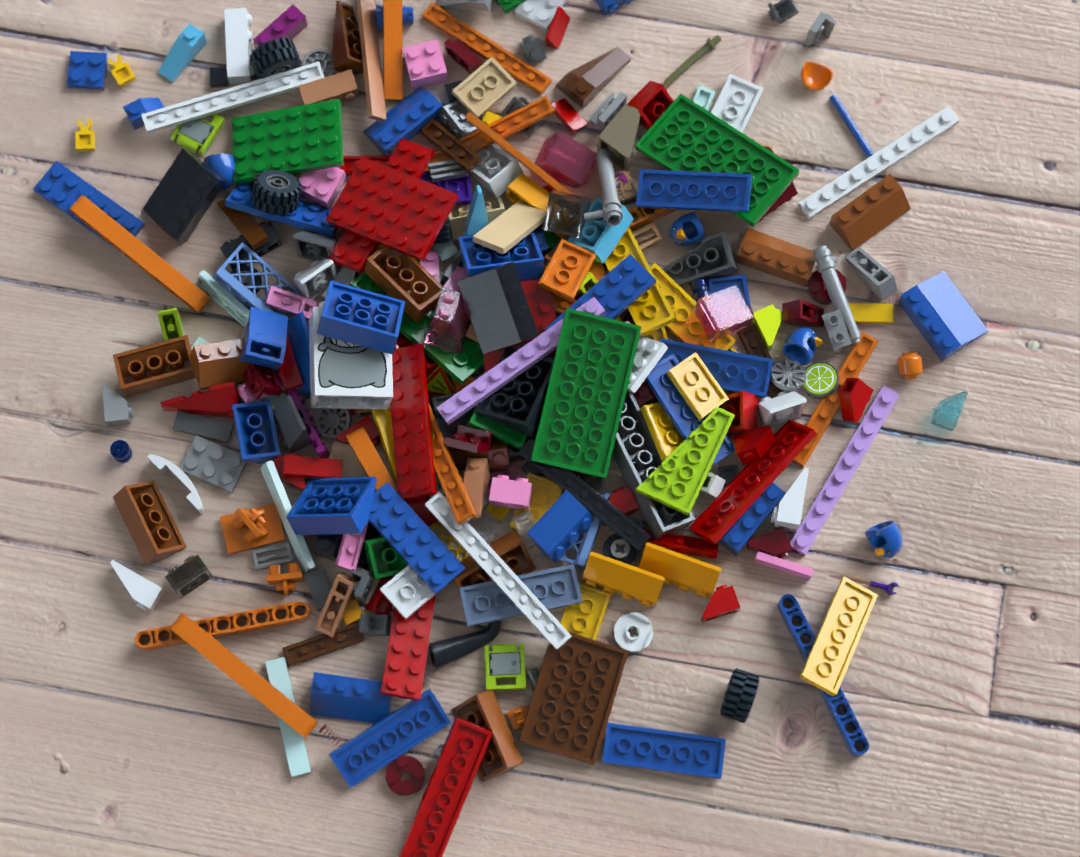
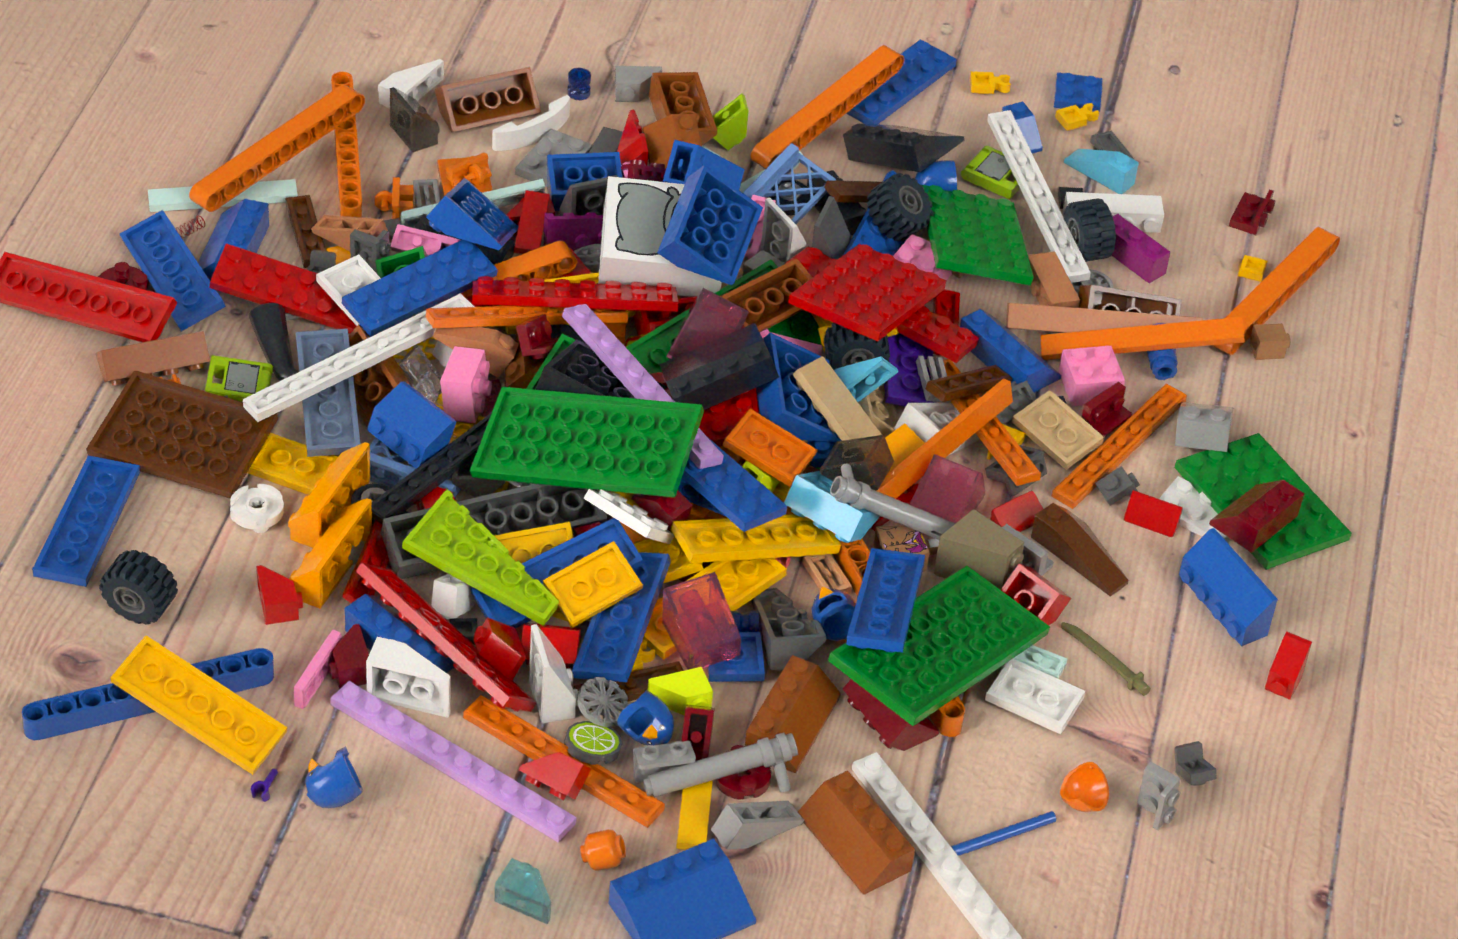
camera: 90 degrees right, 30 degrees down
none -> dark grey tile [1090,130,1134,159]

